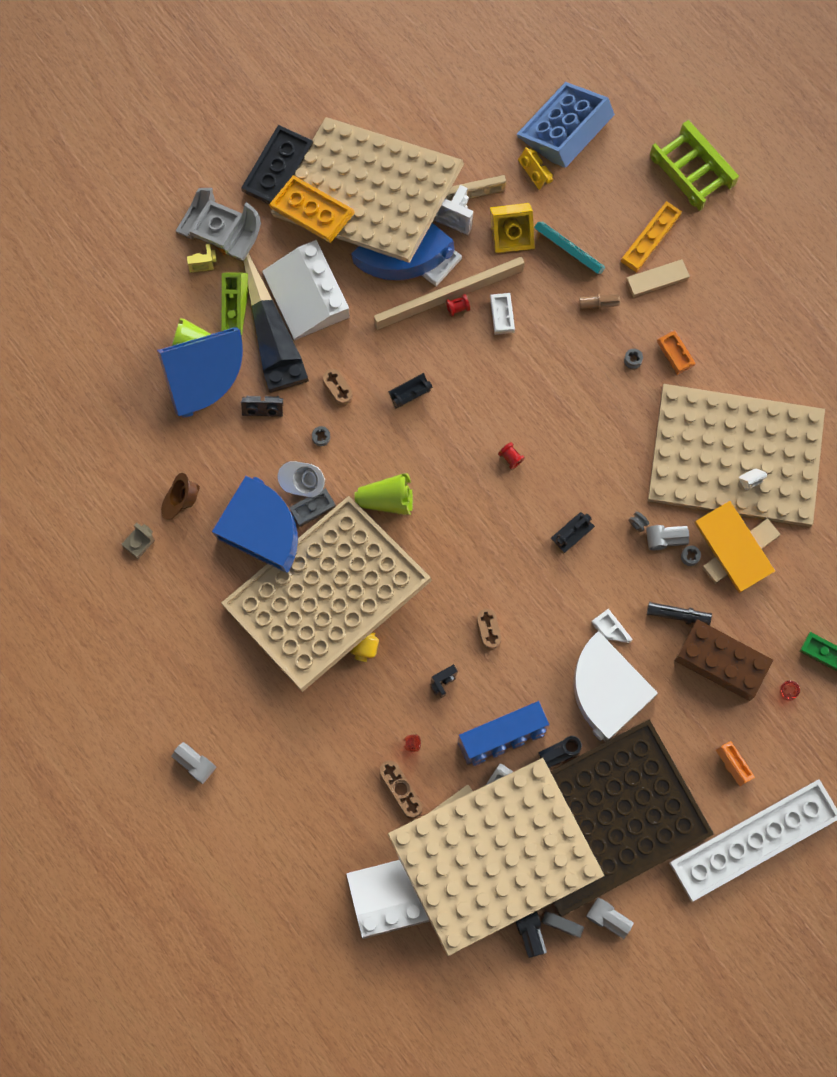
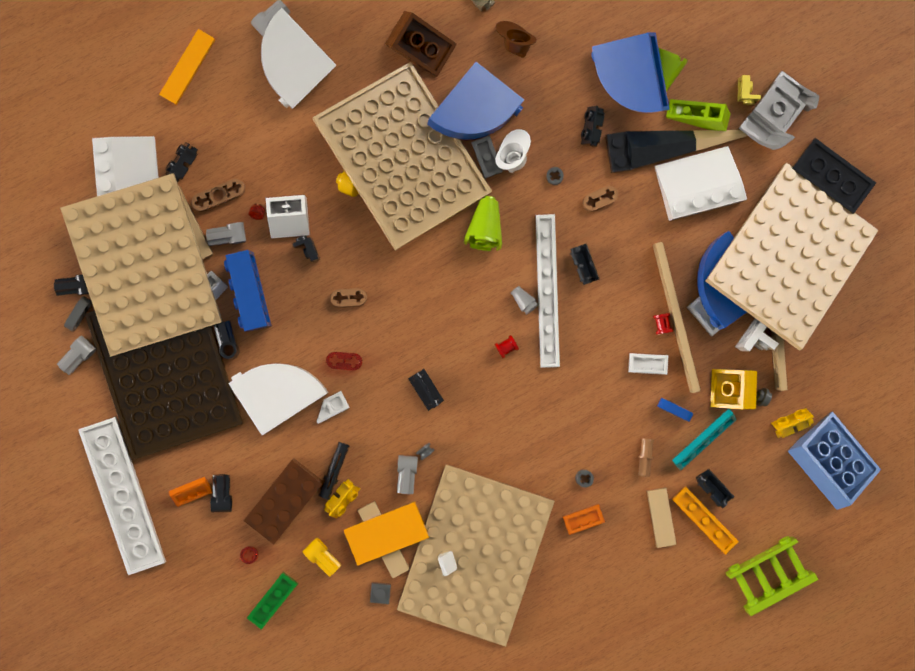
camera: 105 degrees right, 15 degrees up
light orange tile [269,175,355,243] -> none
dark grey bush [681,546,701,566] -> none
none -> light orange tile [159,29,215,105]
none -> black hinge [165,142,198,182]
none -> light grey piece [206,222,246,246]
none -> black piece [210,474,232,513]
none -> white brick [261,8,336,109]
none -> white slope [266,195,310,238]
none -> yellow piece [302,537,342,577]
none -> yellow hinge [324,479,361,518]
none -> clear red beam [326,352,363,370]
none -> dark grey plate [370,582,391,604]
none -> reddish brown slope [385,11,457,77]
none -> light grey cone [511,286,538,315]
none -> white tile [535,214,560,368]
none -> blue beam [657,398,694,422]
none -> black hinge [696,469,735,509]
none -> dark grey plate [756,388,772,406]

